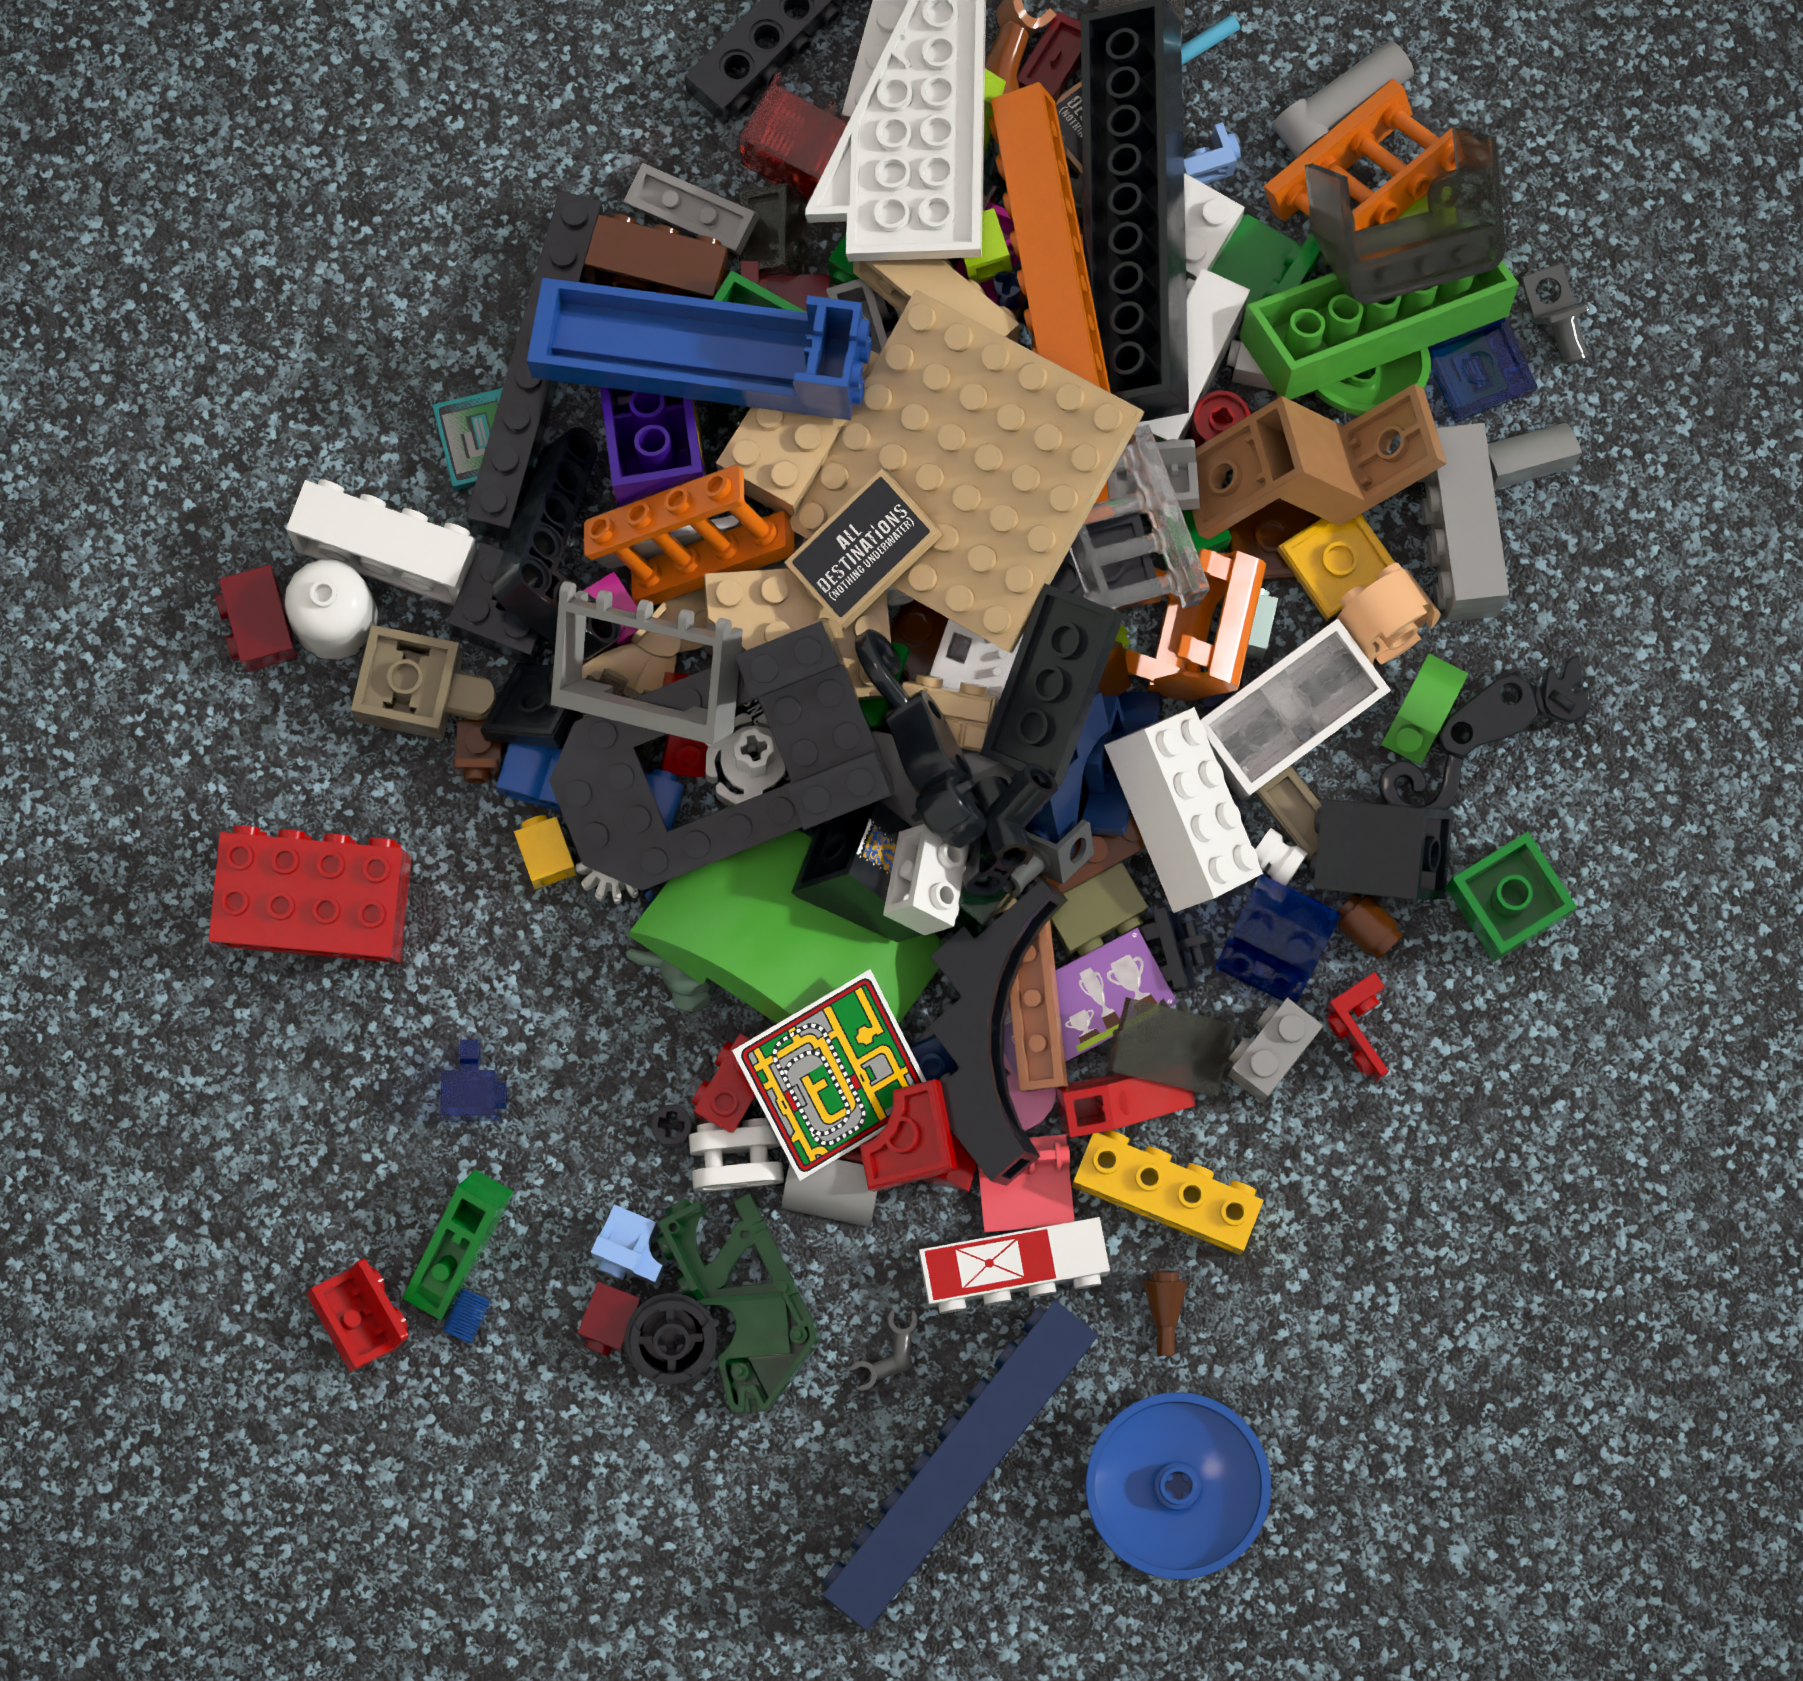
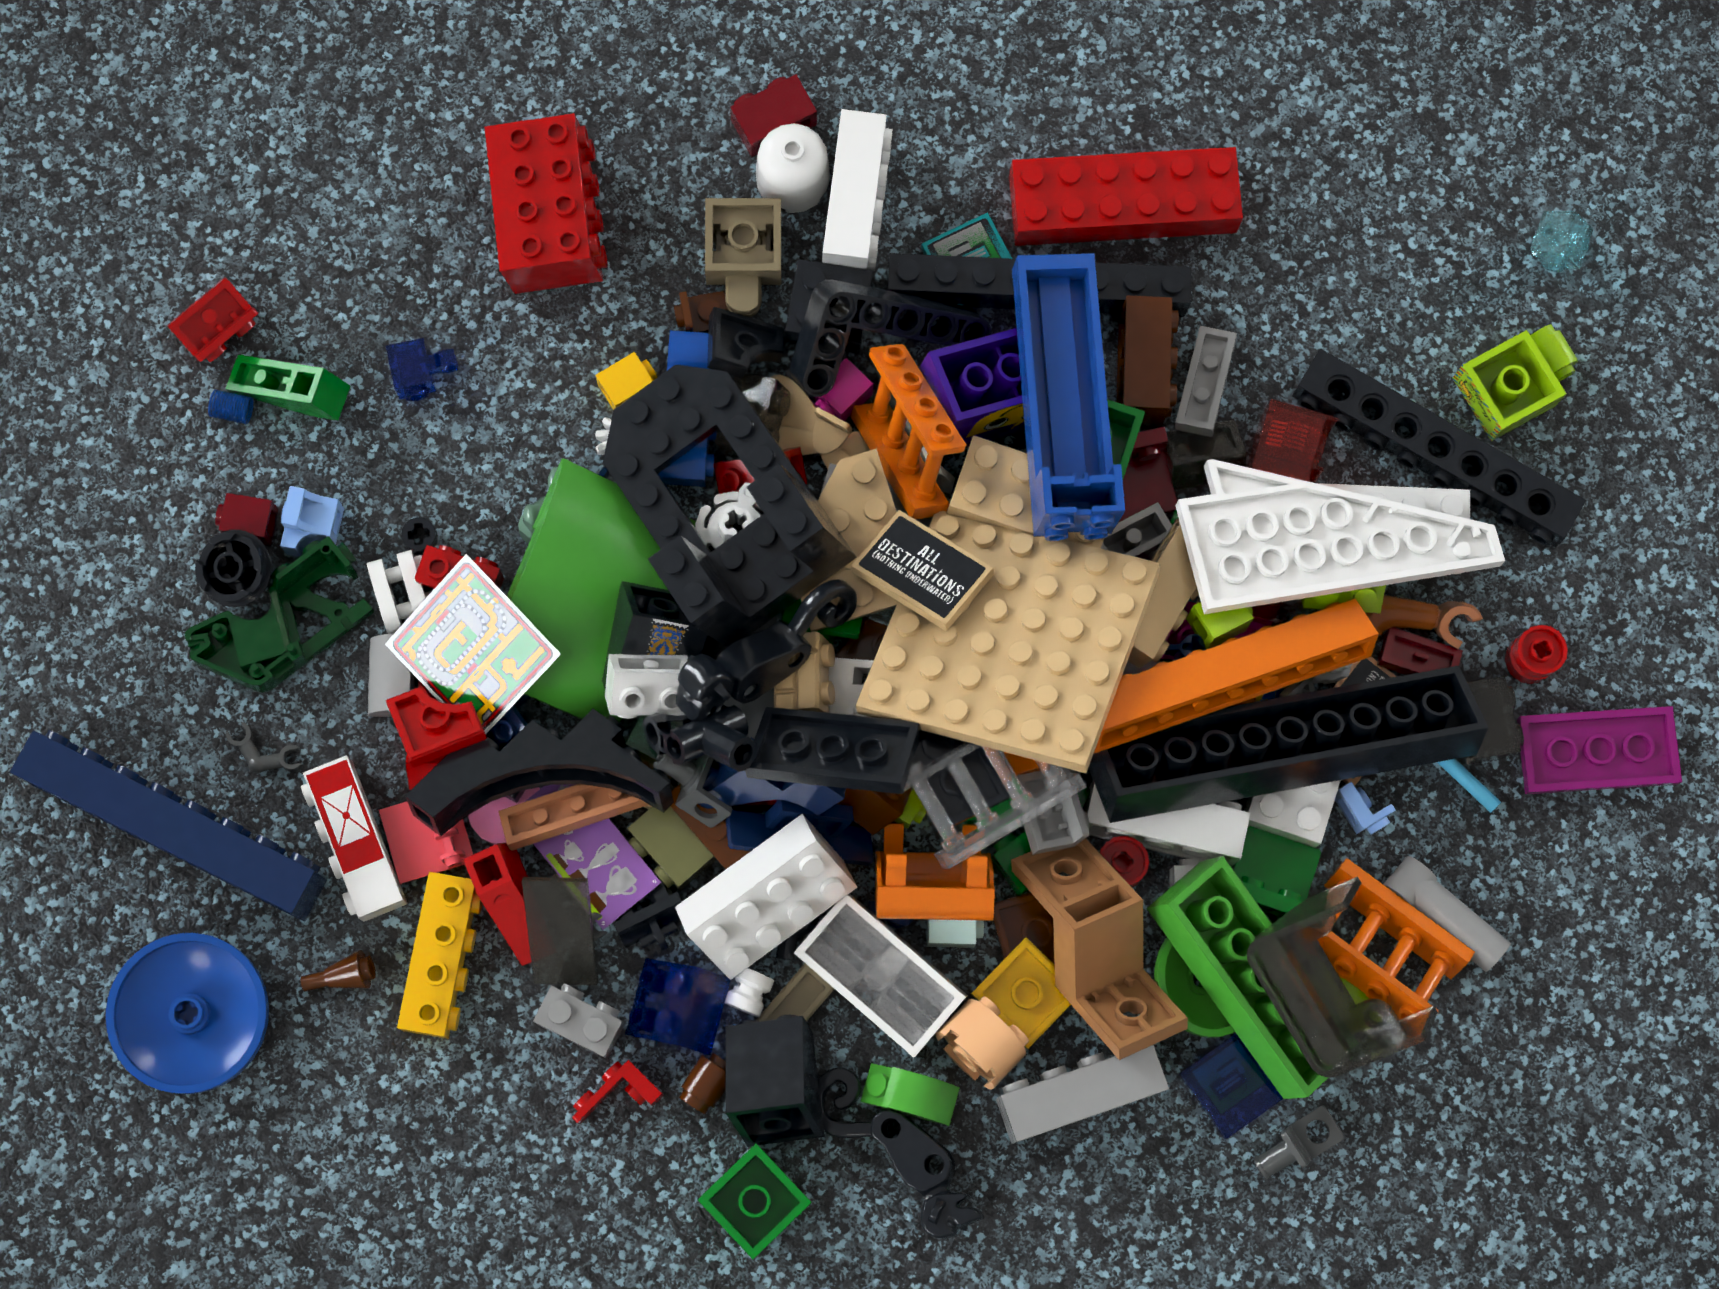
camera: 75 degrees right, 0 degrees up
light grey hinge [551,581,743,745] -> none
light grey brick [1488,423,1582,490] -> none
none -> red brick [1009,147,1243,246]

